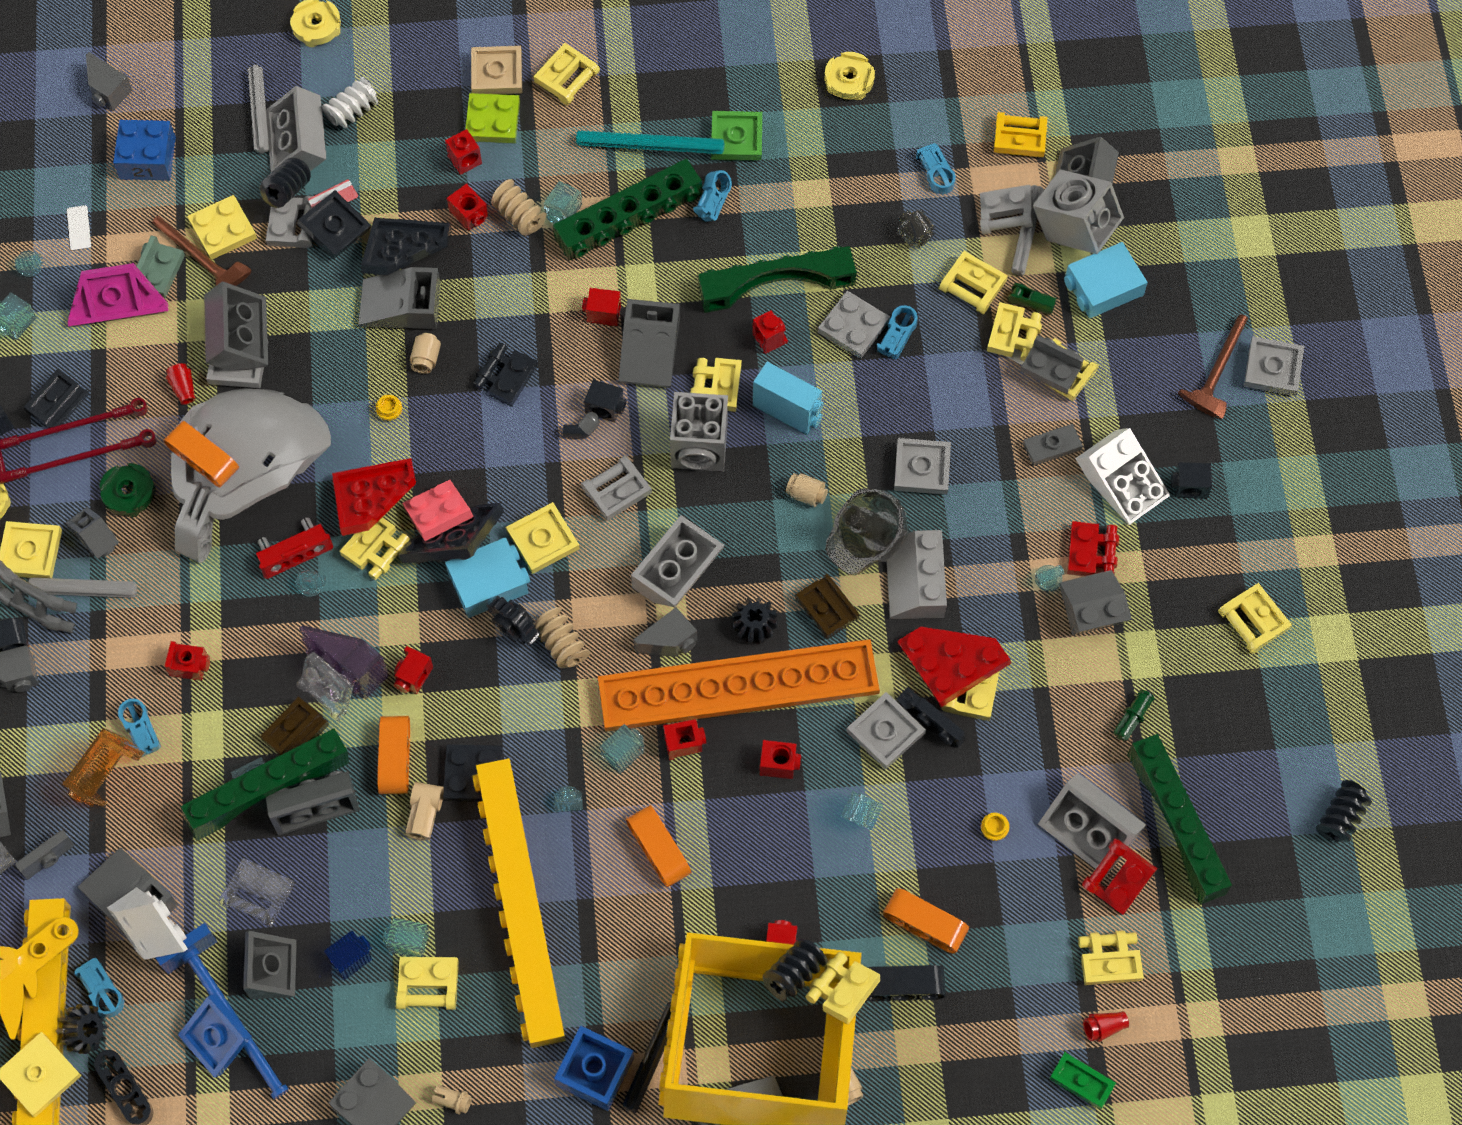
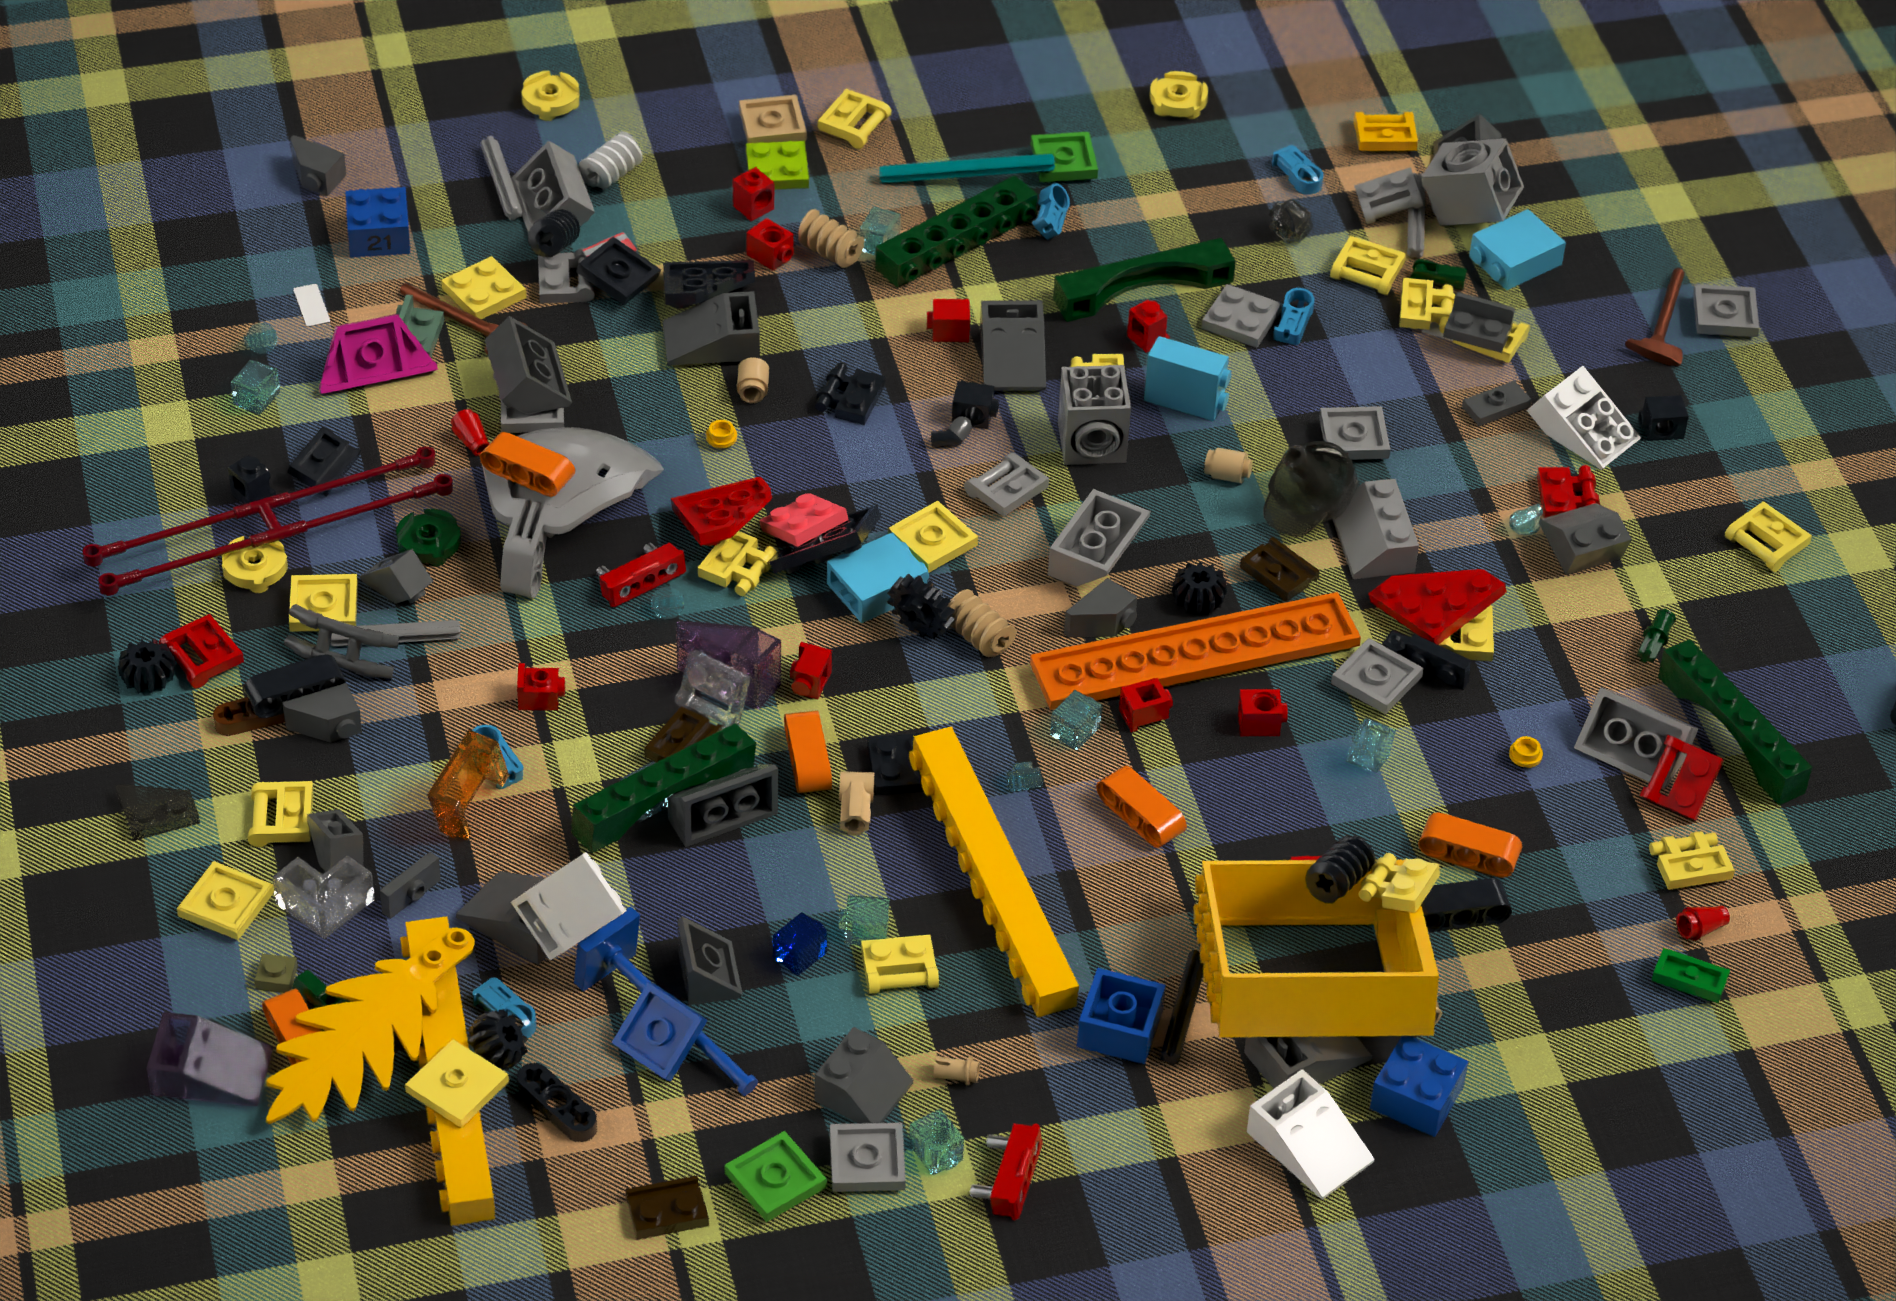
camera: 10 degrees left, 20 degrees down
clear plate [219,858,295,927] -> none

